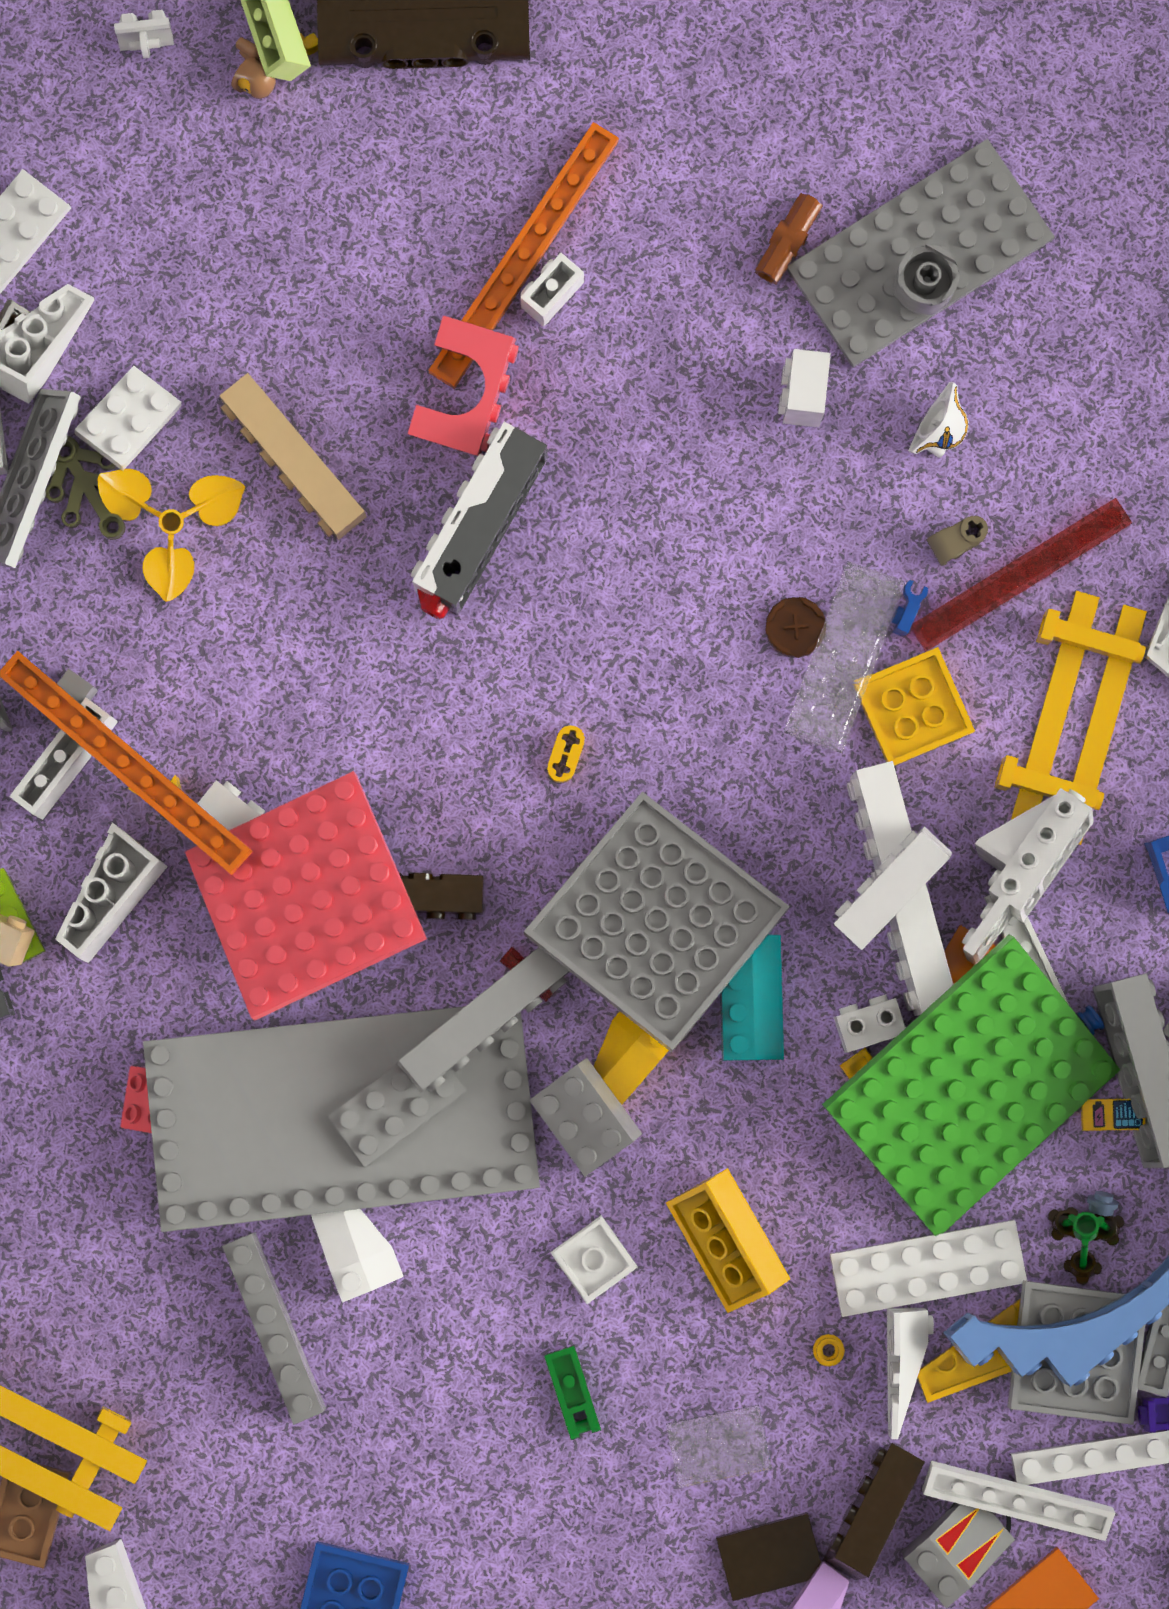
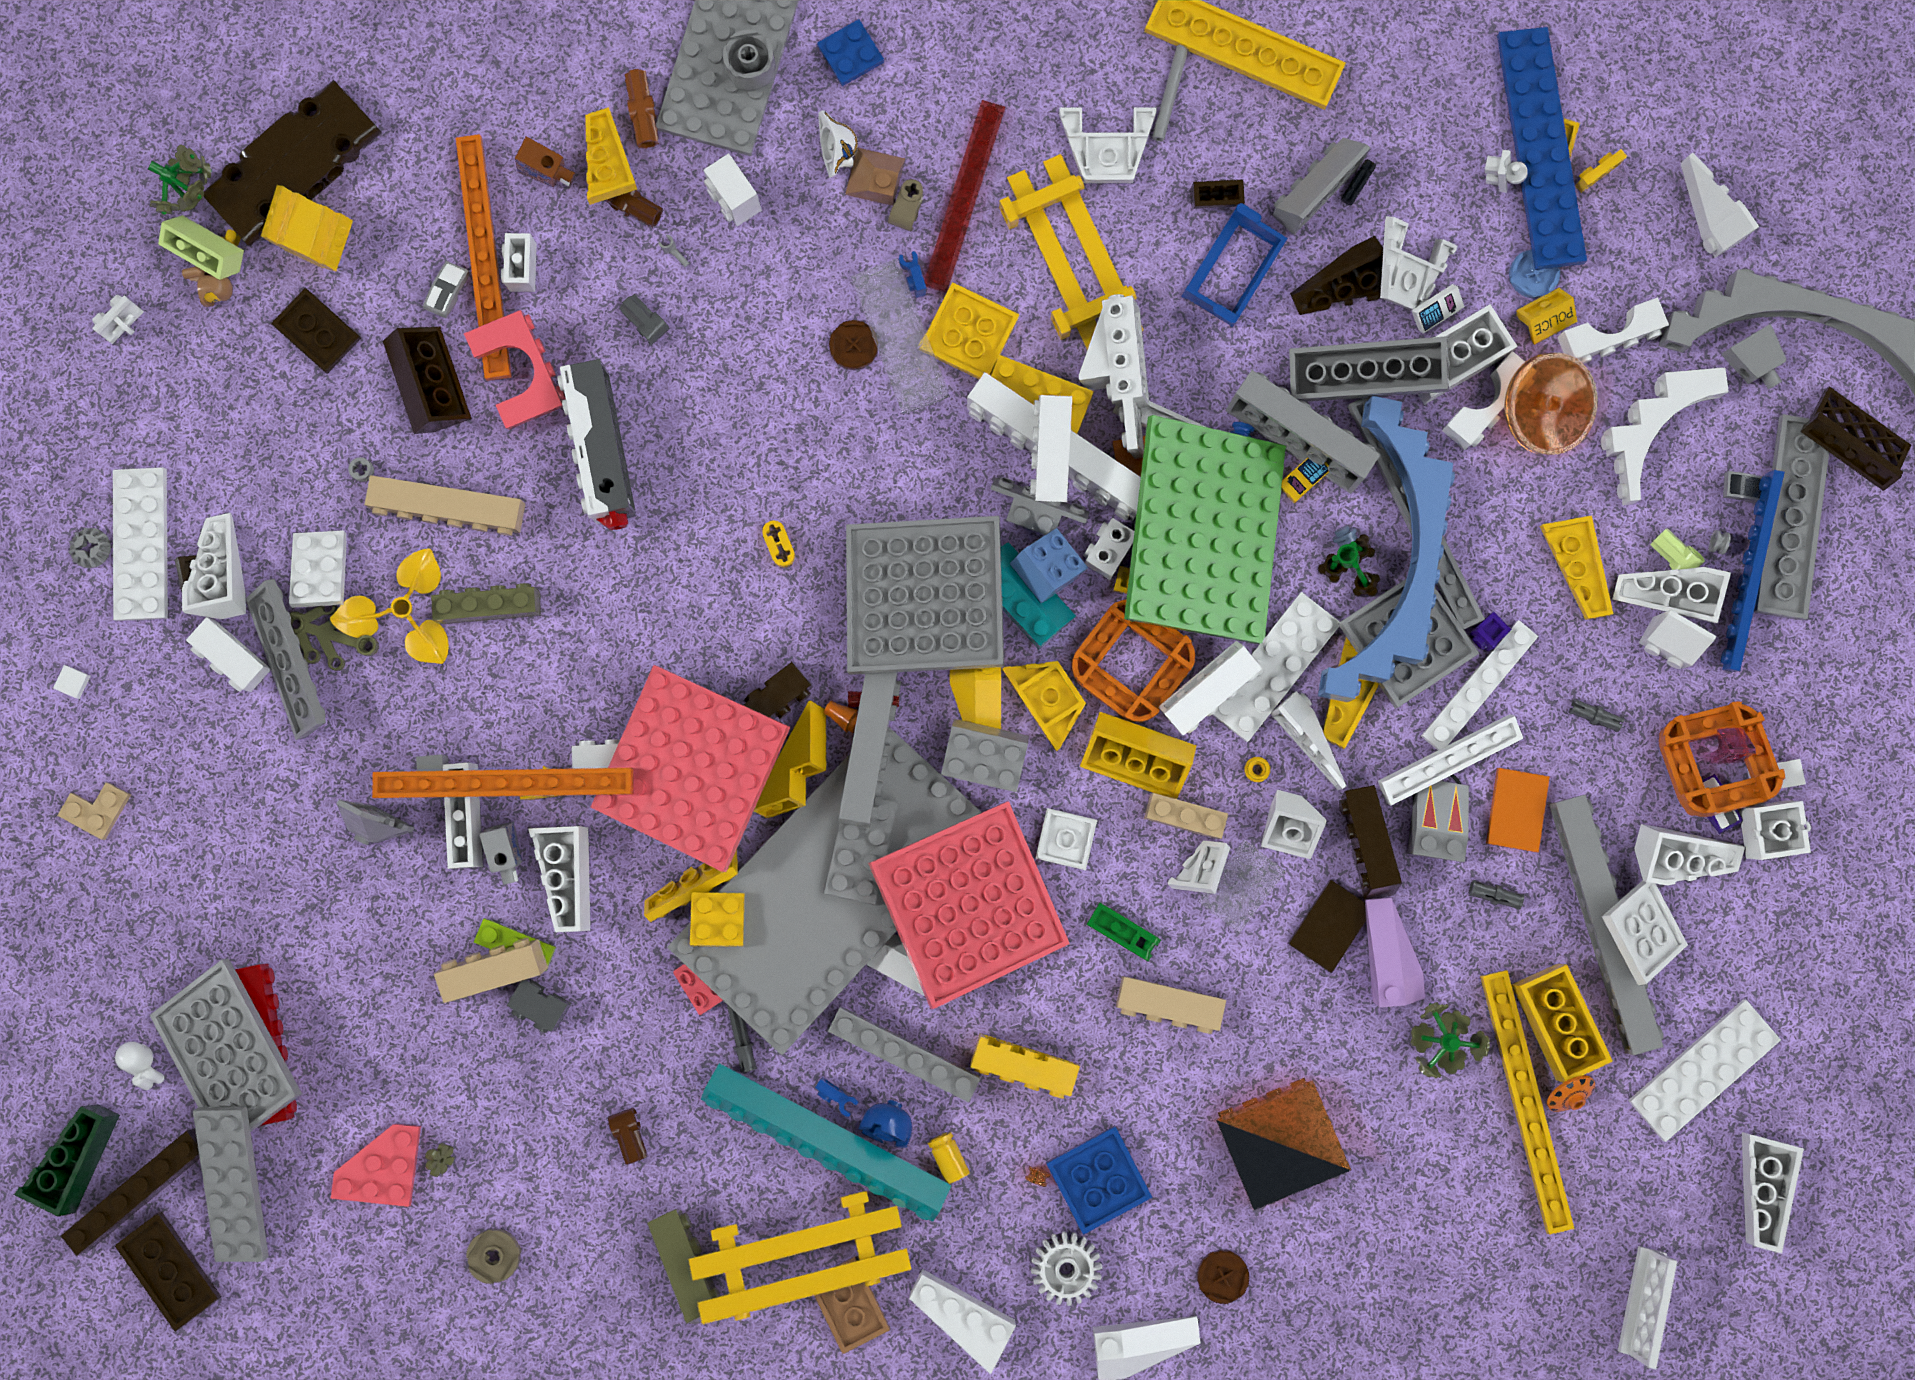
camera: 40 degrees left, 0 degrees up
none -> yellow slope [261,185,353,272]
none -> dark brown tile [271,287,361,374]
none -> light grey bush [349,457,374,482]
none -> dark brown slope [383,326,472,434]
none -> slope [423,261,469,318]
none -> olive brick [431,583,541,624]
none -> light grey torso [479,821,522,885]
none -> dark orange torso [515,136,576,188]
none -> yellow wing [585,107,637,205]
none -> reddish brown piece [604,190,663,228]
none -> dark grey piece [619,294,670,346]
none -> yellow wing [644,849,738,922]
none -> light grey hand [659,235,690,268]
none -> yellow plate [690,892,745,947]
none -> teal brick [701,1063,952,1222]
none -> dark grey axle [727,1005,757,1073]
none -> yellow slope [754,700,826,818]
none -> blue plate [815,1077,859,1117]
none -> blue plate [817,19,884,87]
none -> orange cone [824,700,858,733]
none -> medium nougat slope [845,148,905,206]
none -> blue cylinder [858,1100,913,1148]
none -> coral plate [868,801,1070,1009]
none -> yellow piece [928,1132,970,1184]
none -> yellow wedge [970,1033,1080,1099]
none -> light grey bracket [990,477,1090,535]
none -> yellow wedge [991,355,1094,435]
none -> yellow wing [1002,661,1086,751]
none -> medium blue brick [1010,528,1088,603]
none -> clear orange bush [1025,1166,1051,1187]
none -> orange plate [1071,600,1195,723]
none -> tan brick [1116,976,1226,1034]
none -> tan brick [1144,793,1228,839]
none -> white brick [1158,640,1262,736]
none -> white wing [1168,841,1230,894]
none -> white slope [1261,790,1326,859]

